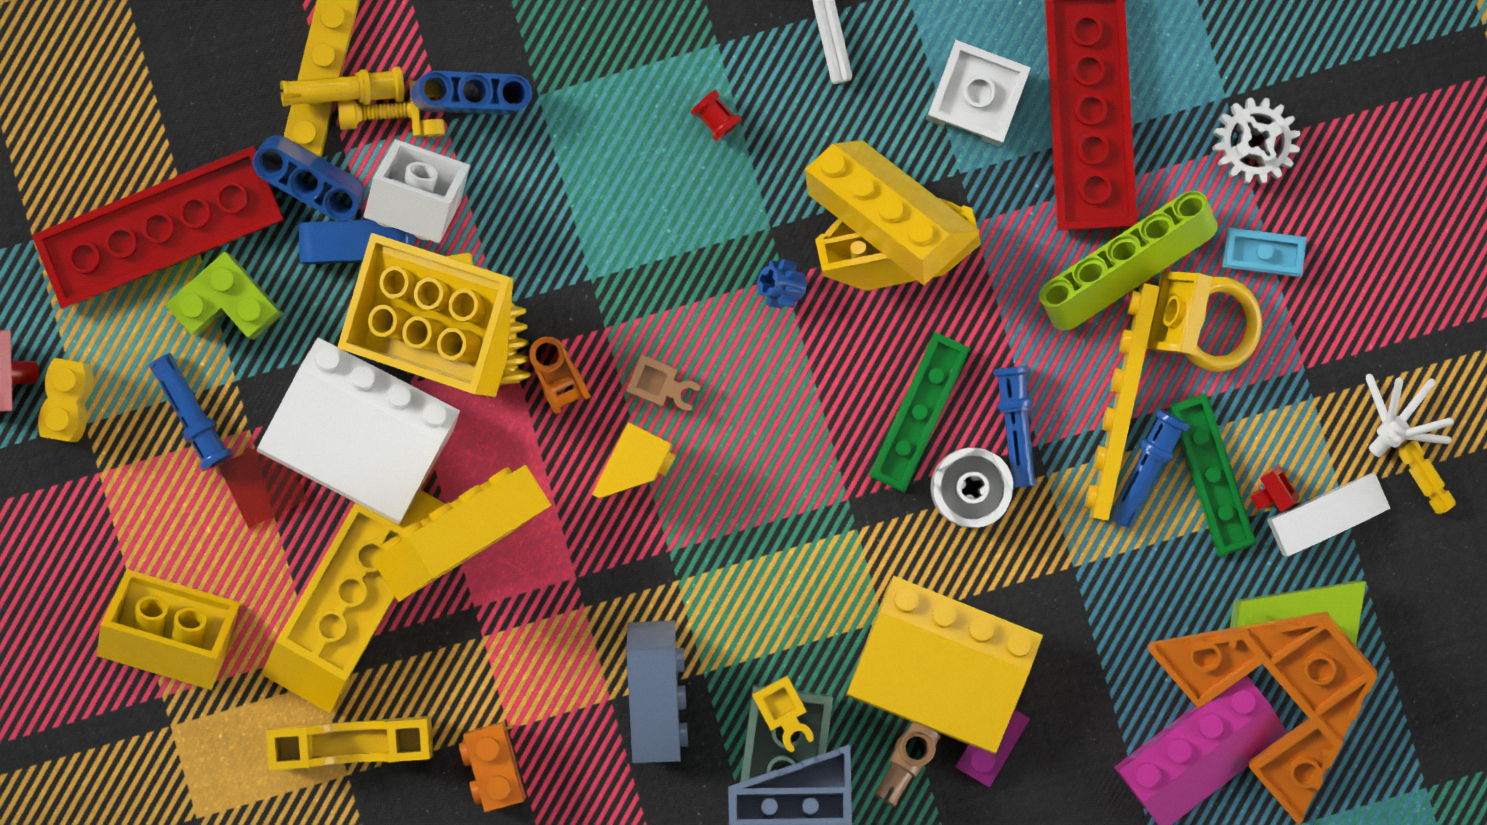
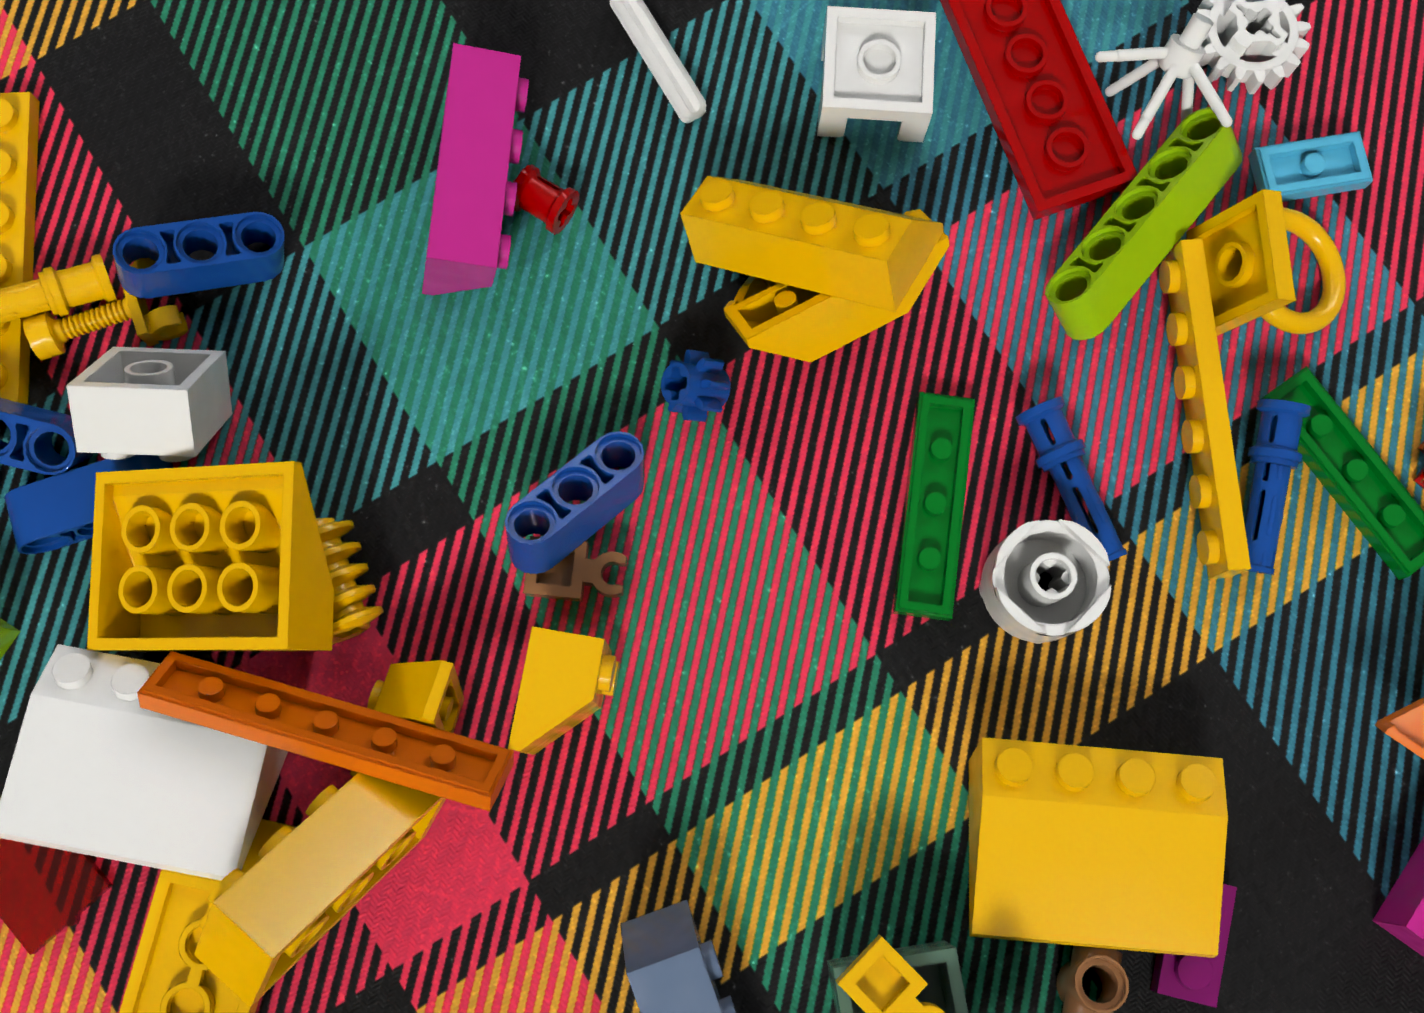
camera: 15 degrees left, 10 degrees down
orange piece [529,336,591,415] -> none
none -> orange tile [137,651,514,812]
none -> yellow slope [367,660,464,733]
none -> dark pink slope [422,43,529,295]
none -> blue beam [505,431,644,574]
none -> white plant [1095,13,1233,140]

